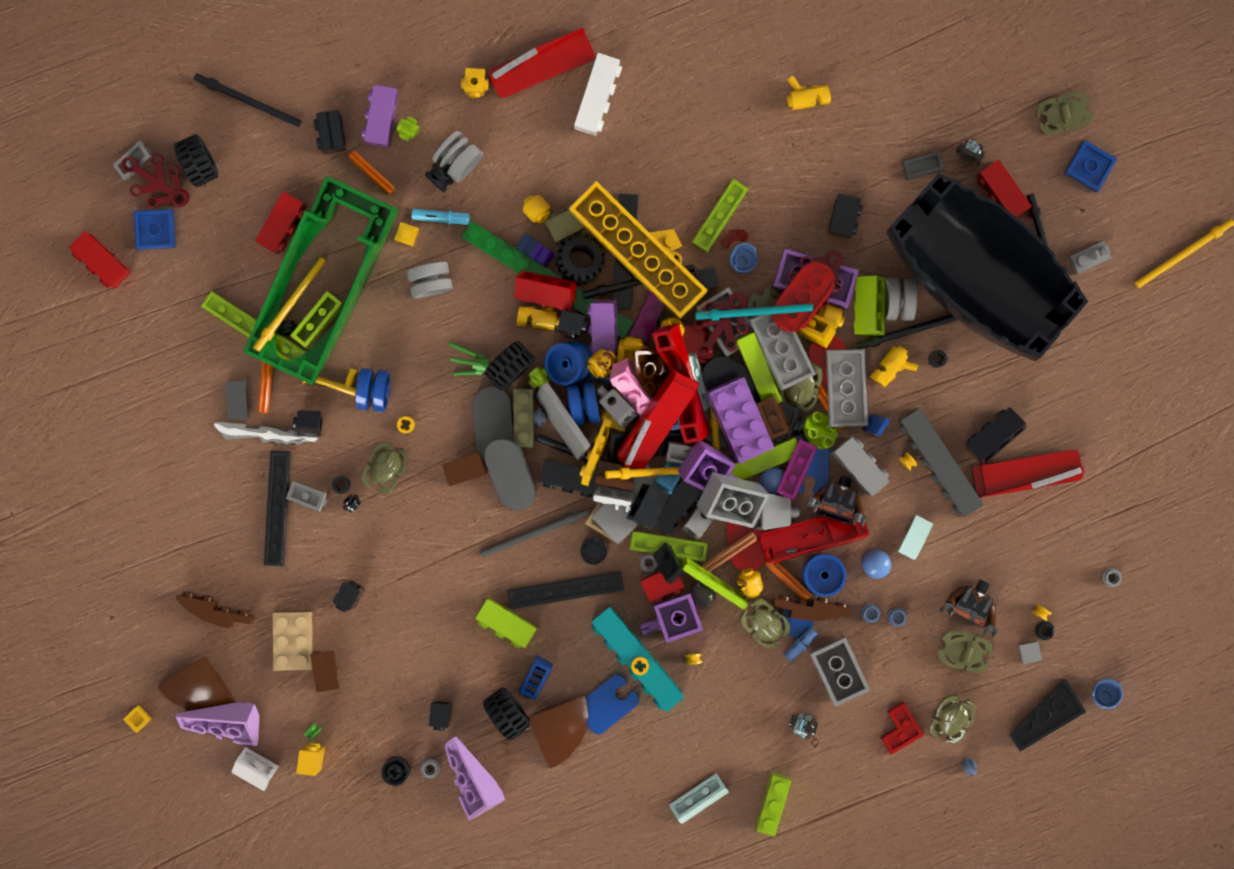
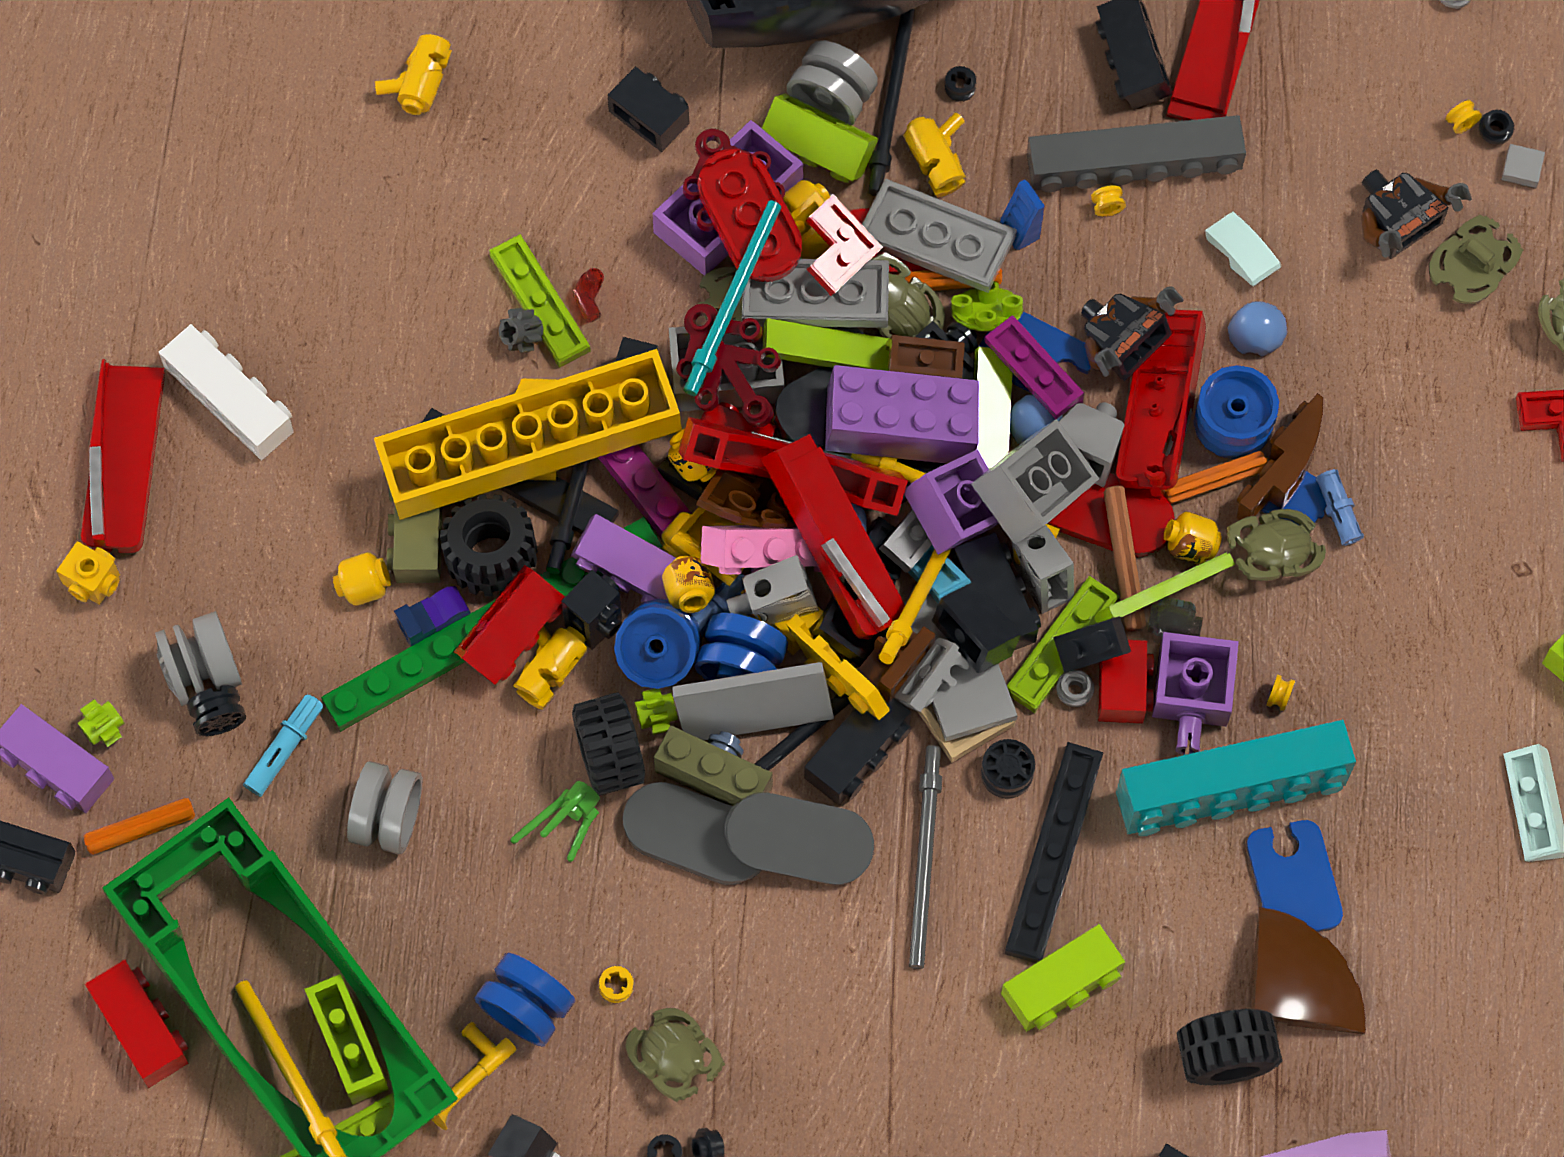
camera: 60 degrees left, 20 degrees down
black plate [278,320,297,336] -> none
yellow plate [394,222,419,247] -> none
reddish brown panel [442,453,487,486] -> none
blue slope [518,656,553,701] -> none
yellow bush [631,657,649,675] -> none
medium blue hair [729,243,758,274] -> none
head [789,711,819,740] -> none
light grey brick [808,635,870,707] -> none
light grey brick [830,437,890,497] -> none
sand blue plate [861,604,881,623] -> none
sand blue plate [888,608,907,627] -> none
none -> dark grey gear [499,307,544,353]
none -> tile [805,194,883,296]

